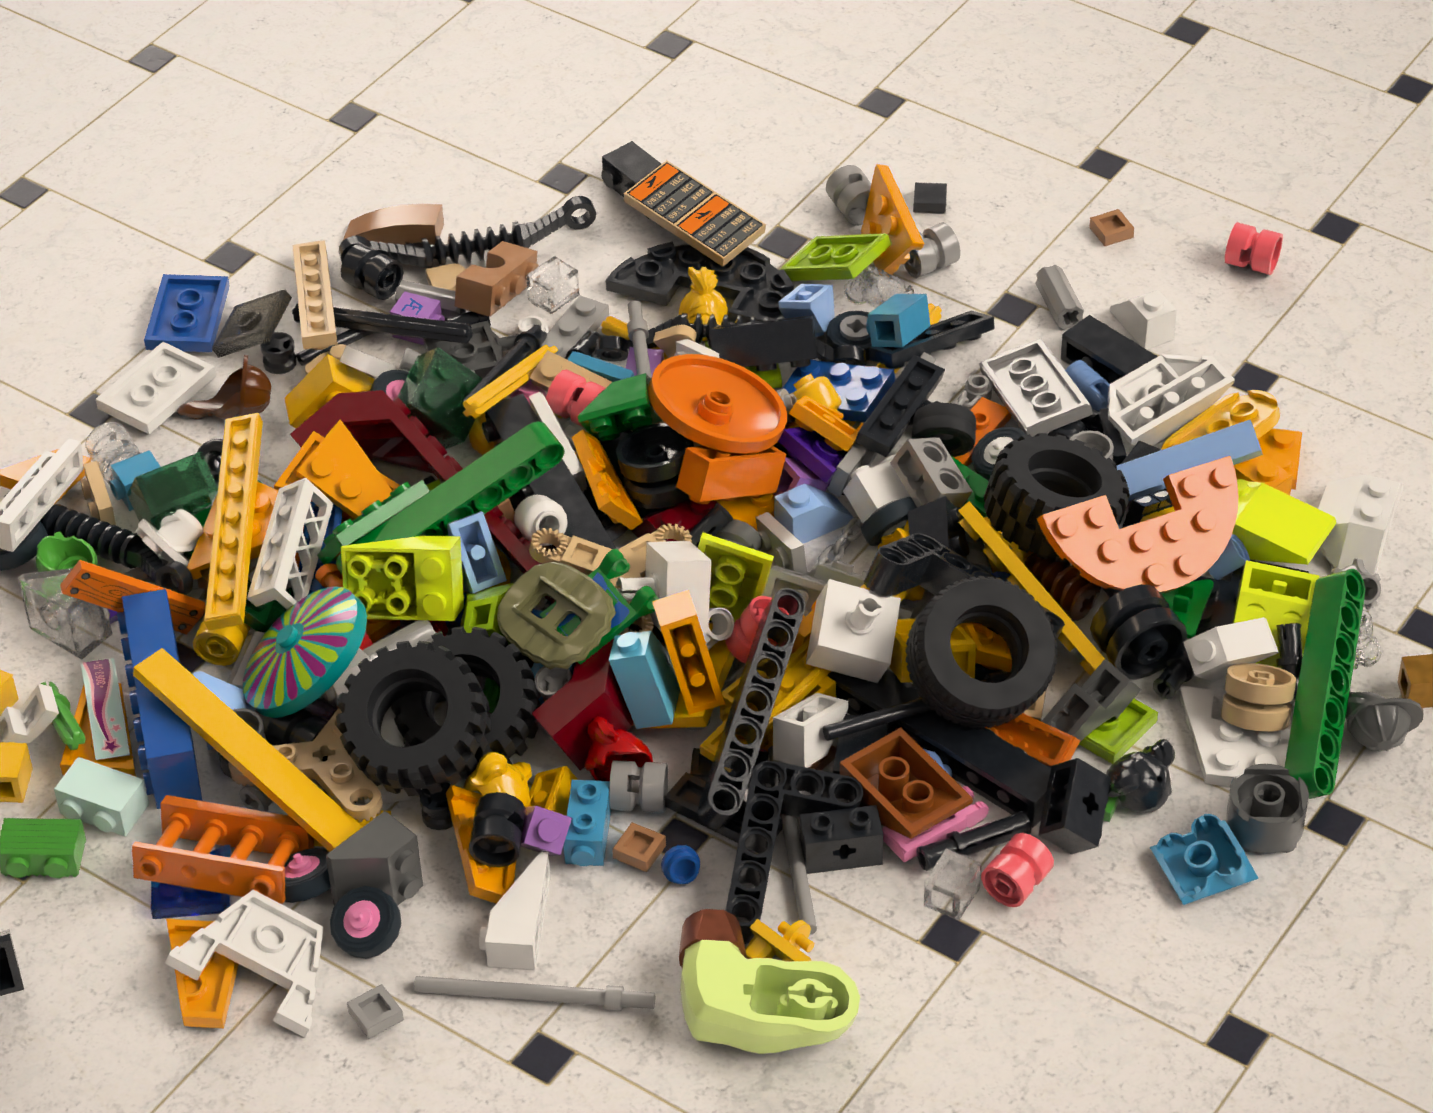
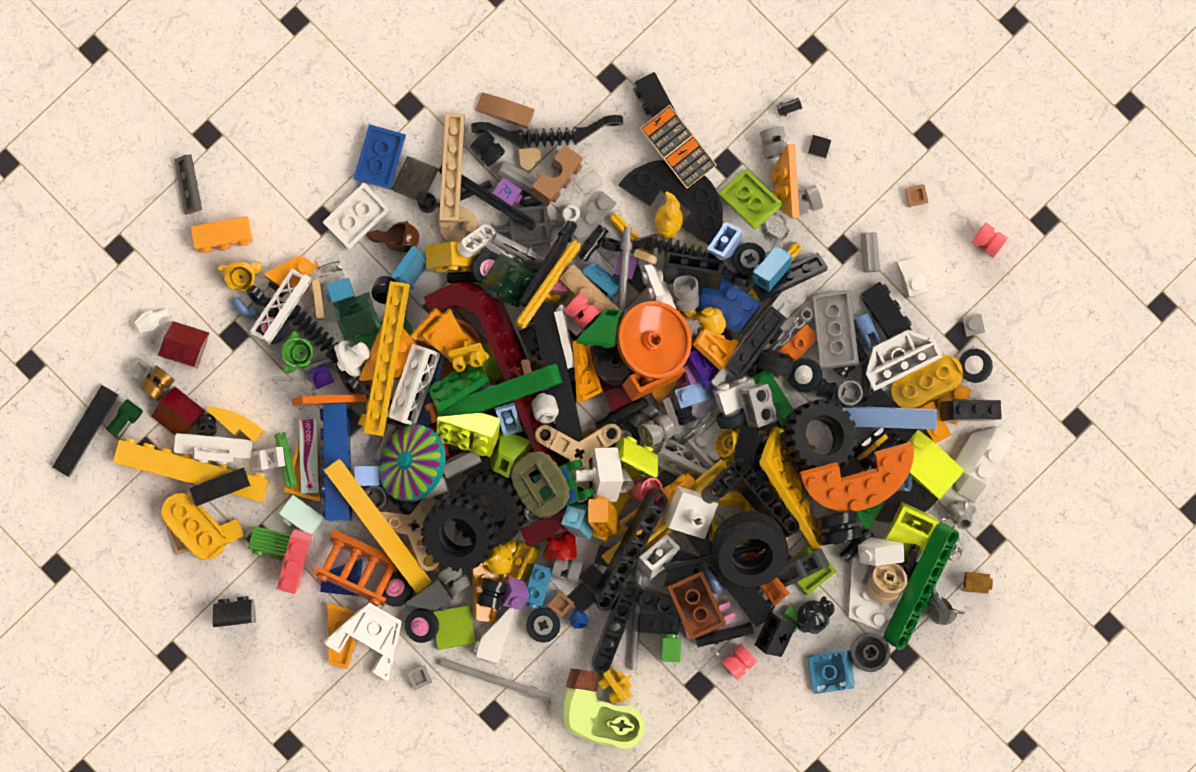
camera: 10 degrees right, 40 degrees up
none -> coral brick [276,529,314,594]
none -> dark azure slope [391,246,426,289]
none -> lime tile [433,605,476,650]
none -> light grey wheel [437,567,472,598]
none -> yellow hips [448,340,489,372]
none -> black wheel [526,608,561,643]
none -> light grey wheel [639,414,675,447]
none -> bright green brick [660,634,681,662]
none -> light grey wheel [673,275,699,312]
none -> black wheel [675,406,697,426]
none -> black pin [777,98,802,117]
none -> black brick [940,400,1002,421]
none -> black wheel [959,348,993,383]
none -> light grey plate [962,314,985,337]

